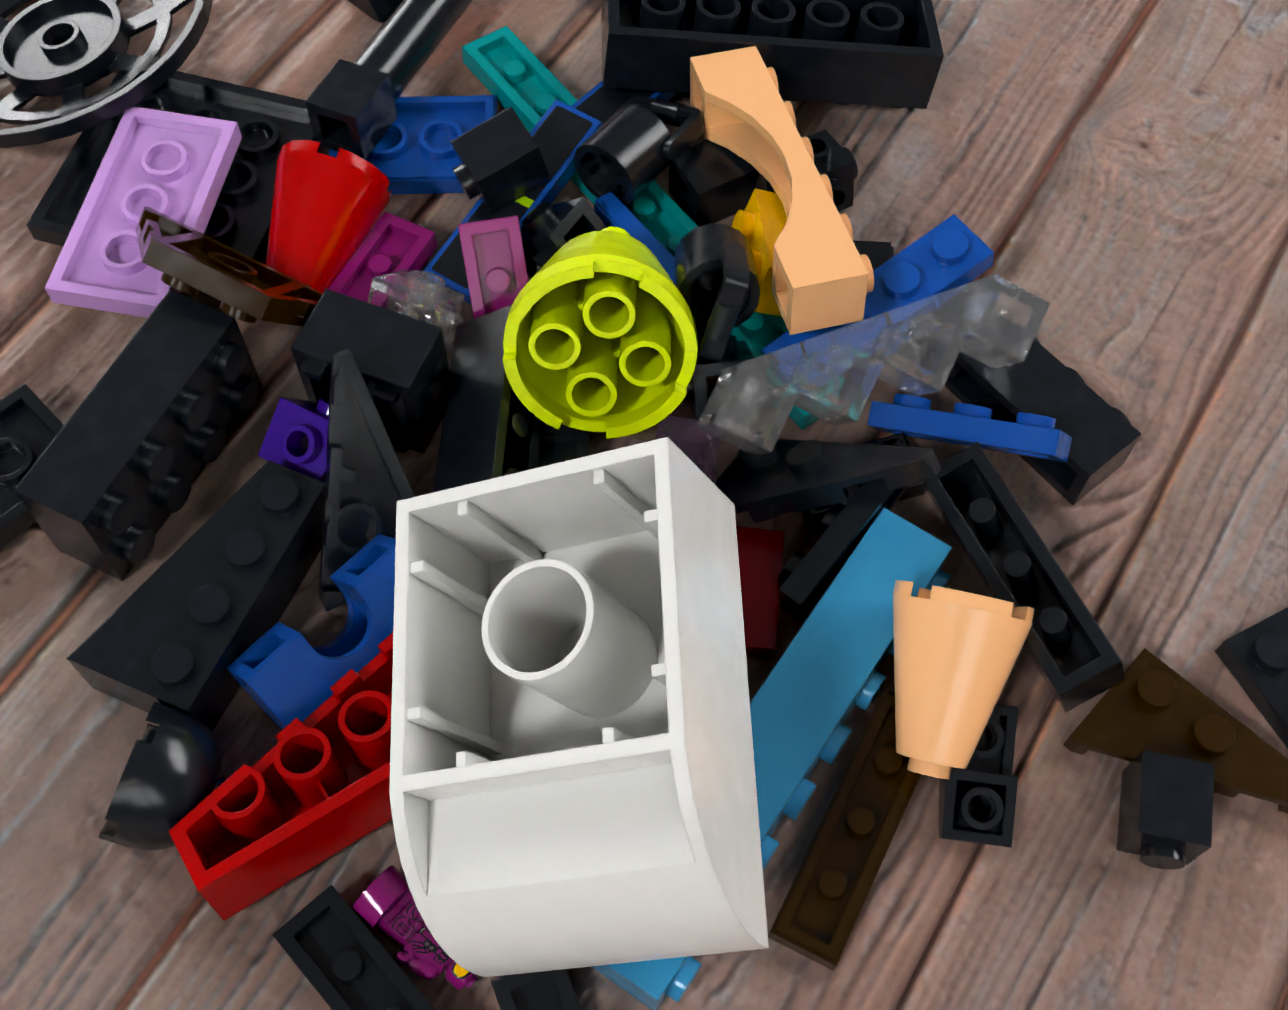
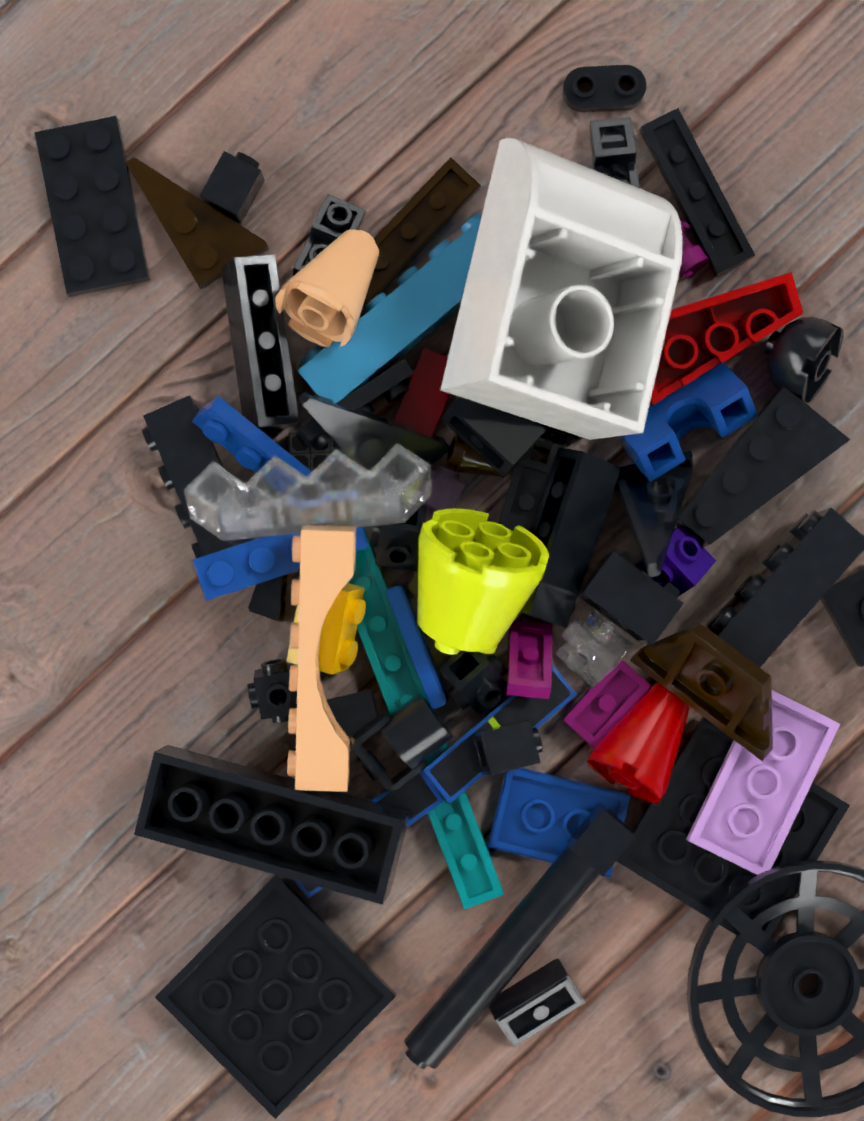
camera: 160 degrees left, 25 degrees up
black piece [674,223,760,362] -> none

